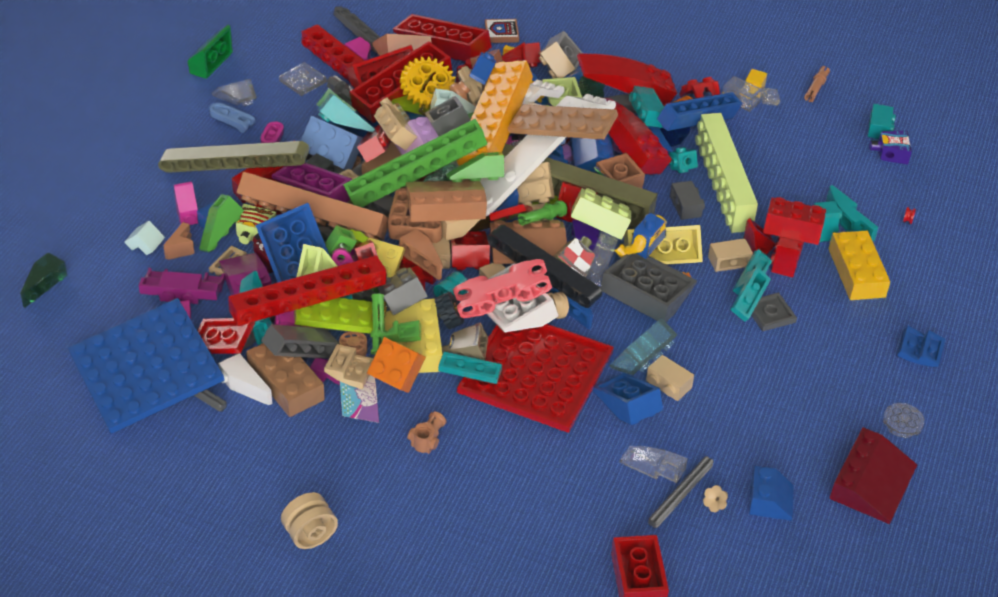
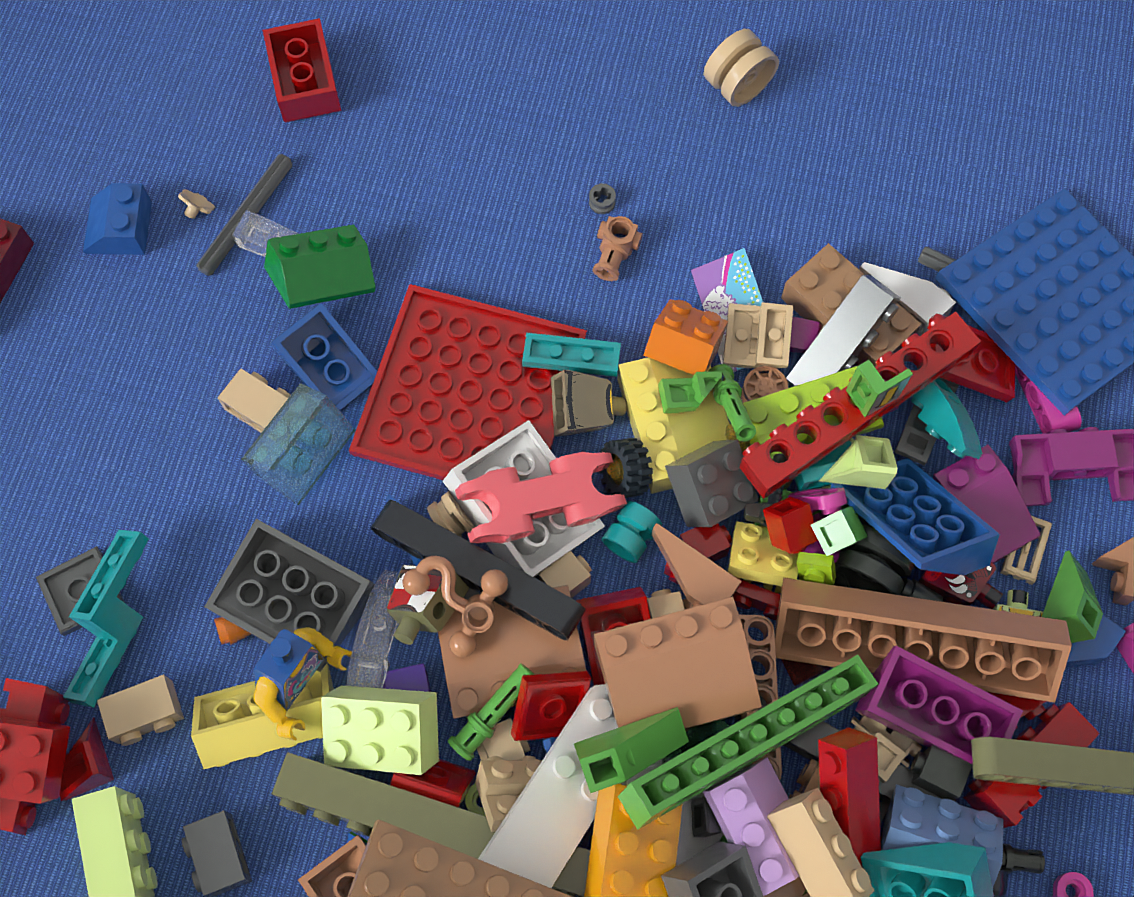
camera: 175 degrees right, 25 degrees up
none -> green slope [264,224,376,309]
none -> nougat piece [402,555,508,657]
none -> dark grey bush [589,183,616,214]
none -> bright green panel [846,360,913,417]

